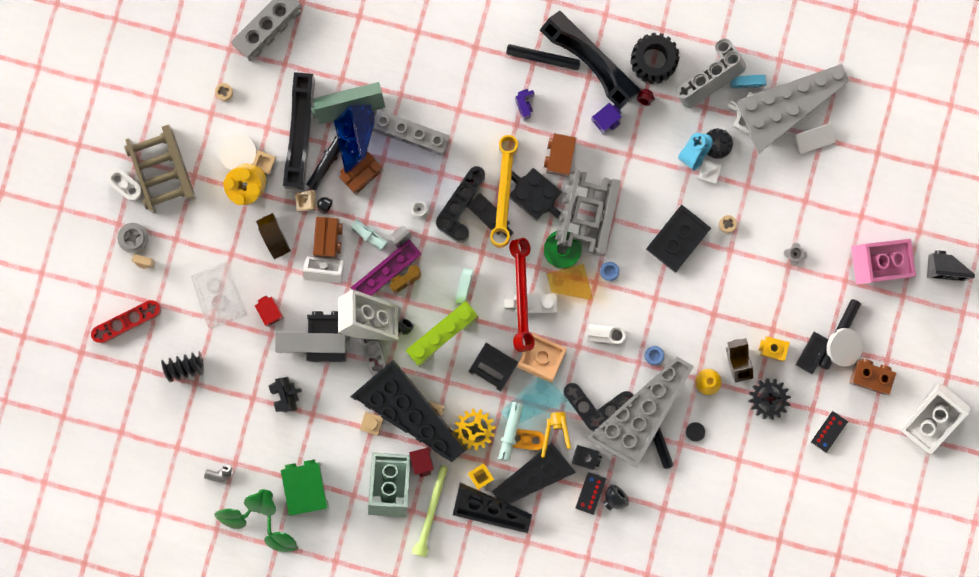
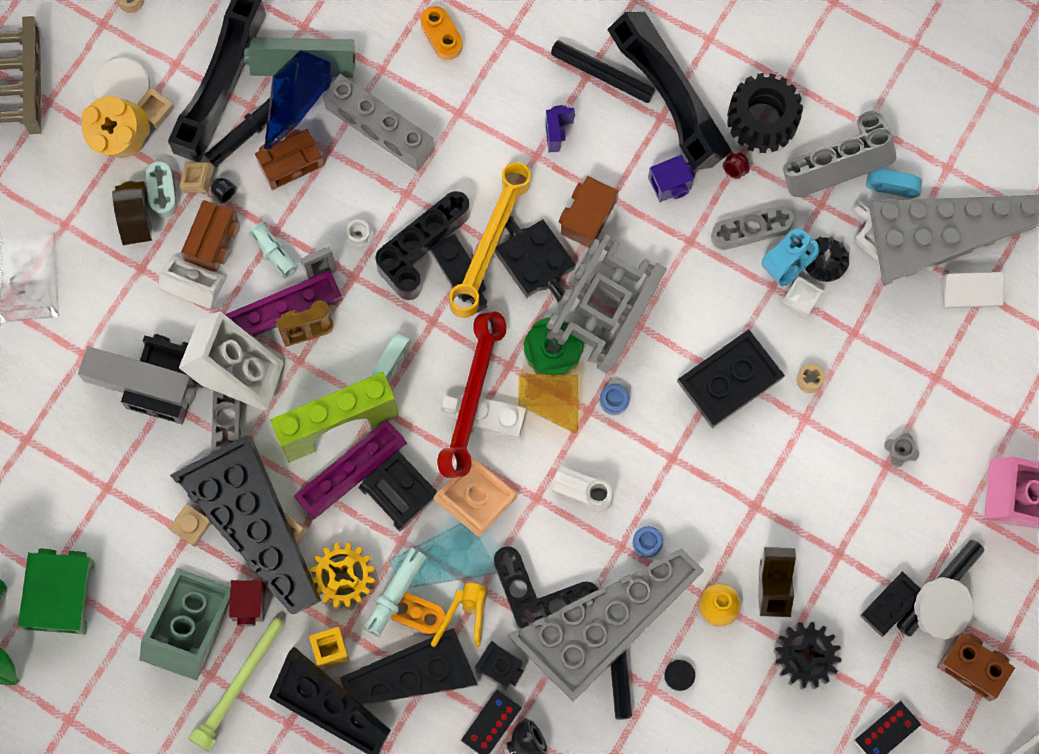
camera: 10 degrees right, 10 degrees down
red brick [254,296,284,327] -> none
black hips [269,377,302,413] -> none
black hinge [398,318,414,335] -> none
yellow brick [758,336,790,362] -> none
none -> light aqua beam [145,161,177,218]
none -> magenta plate [294,420,407,520]
none -> light orange plate [420,6,463,60]
none -> light grey beam [711,206,794,250]

